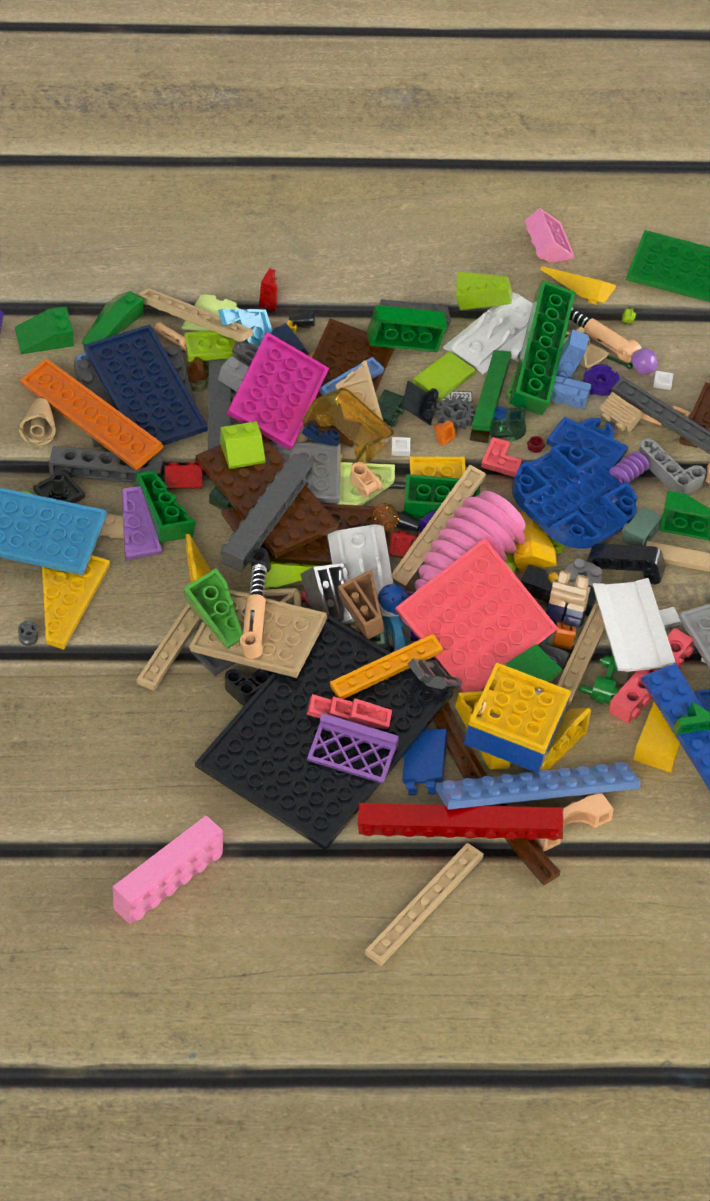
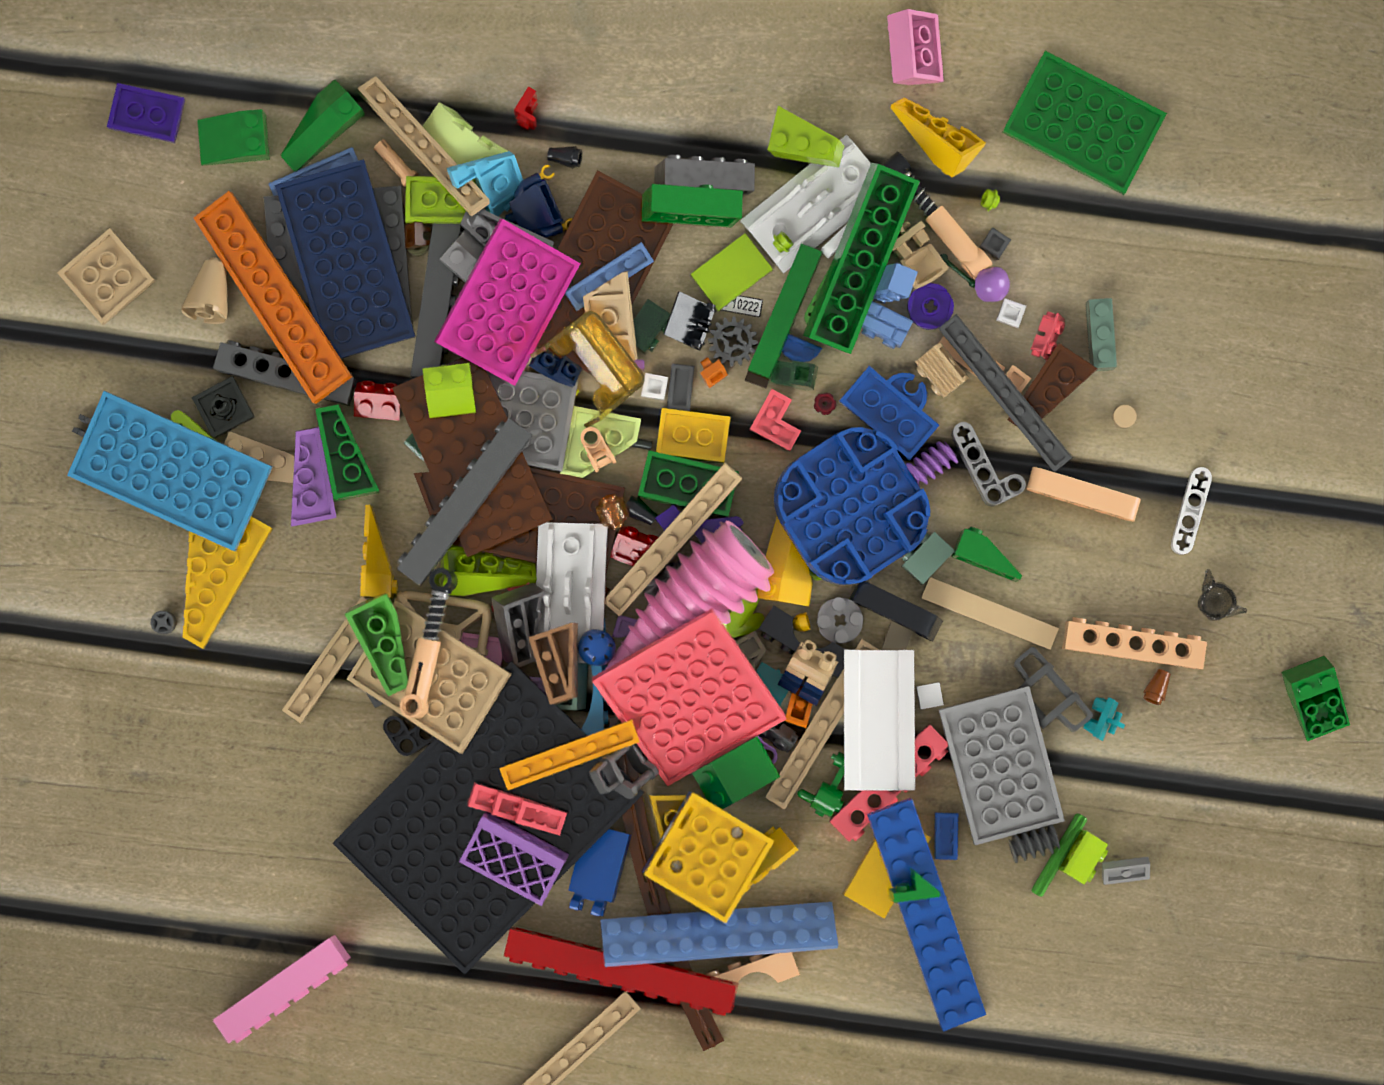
camera: 15 degrees right, 35 degrees up
none -> dark grey tile [667,363,695,411]
none -> lime plate [772,231,794,253]
none -> dark grey tile [979,227,1011,260]
none -> coral hinge [1031,311,1065,361]

